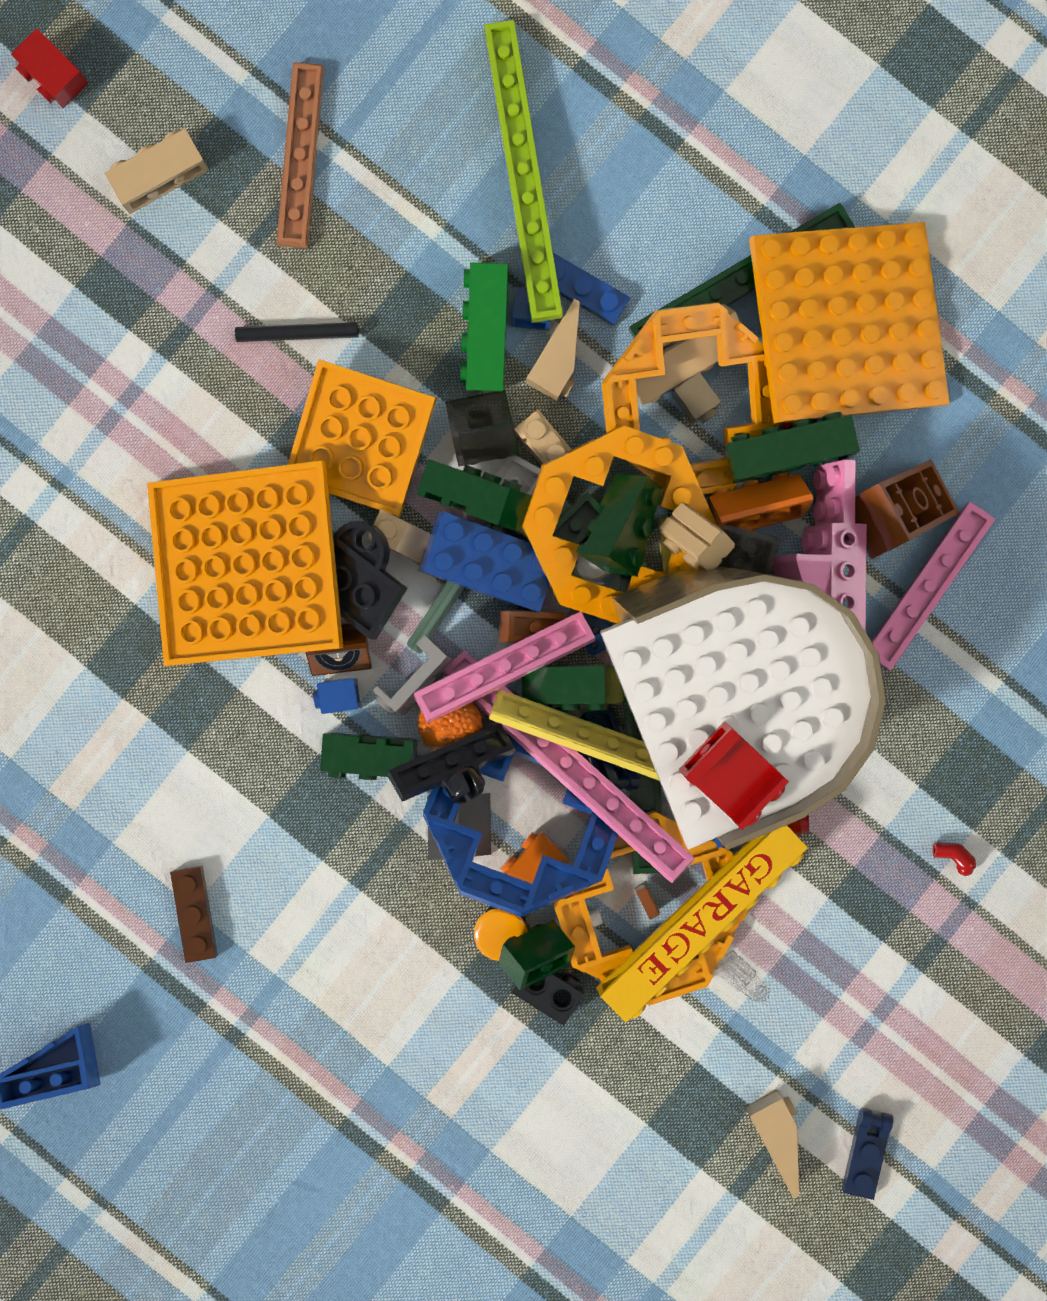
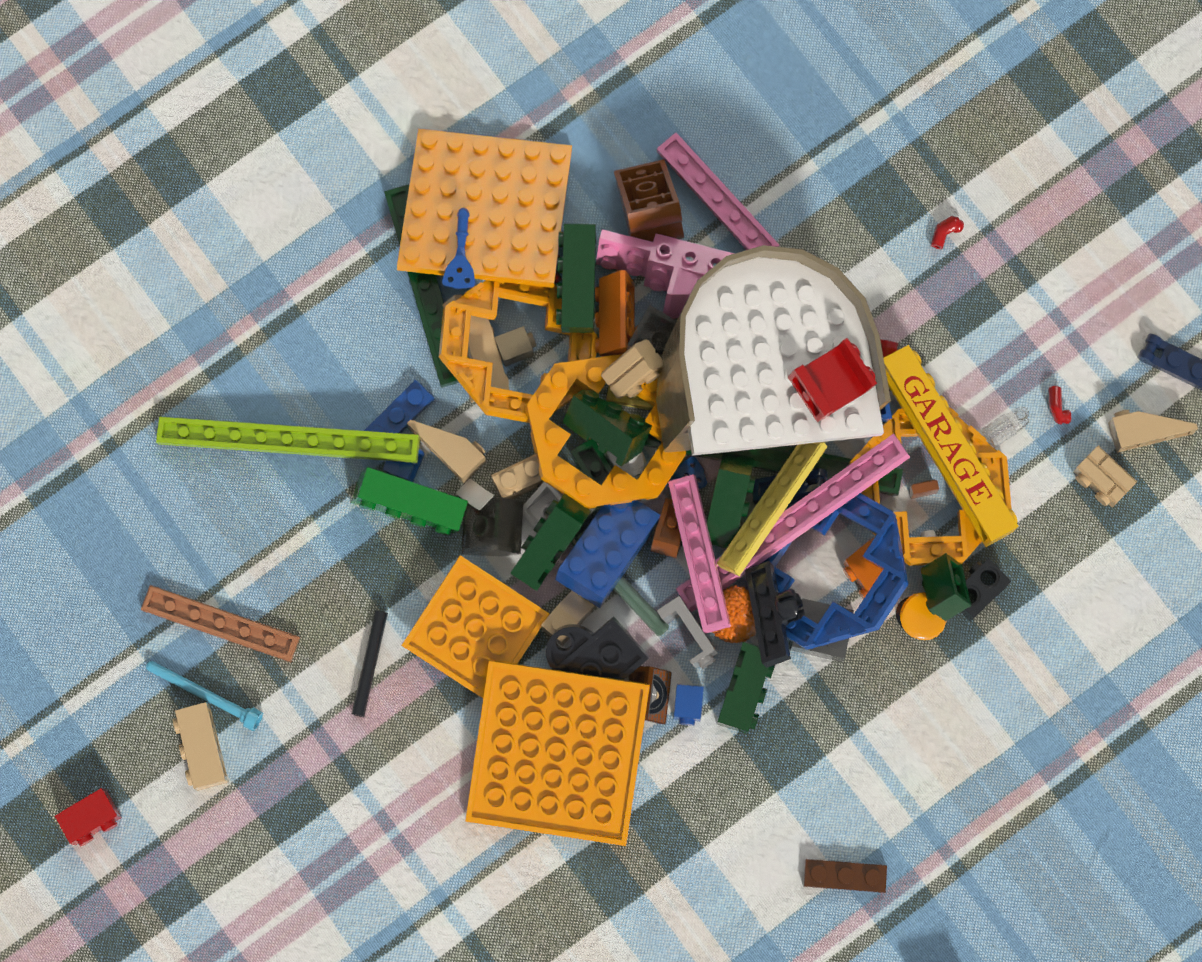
camera: 75 degrees left, 10 degrees down
none -> medium azure piece [146,661,263,731]
none -> blue piece [442,208,476,289]
none -> white sticker [456,479,494,510]
none -> red arm [1048,386,1071,425]
none -> tan brick [1073,445,1137,508]

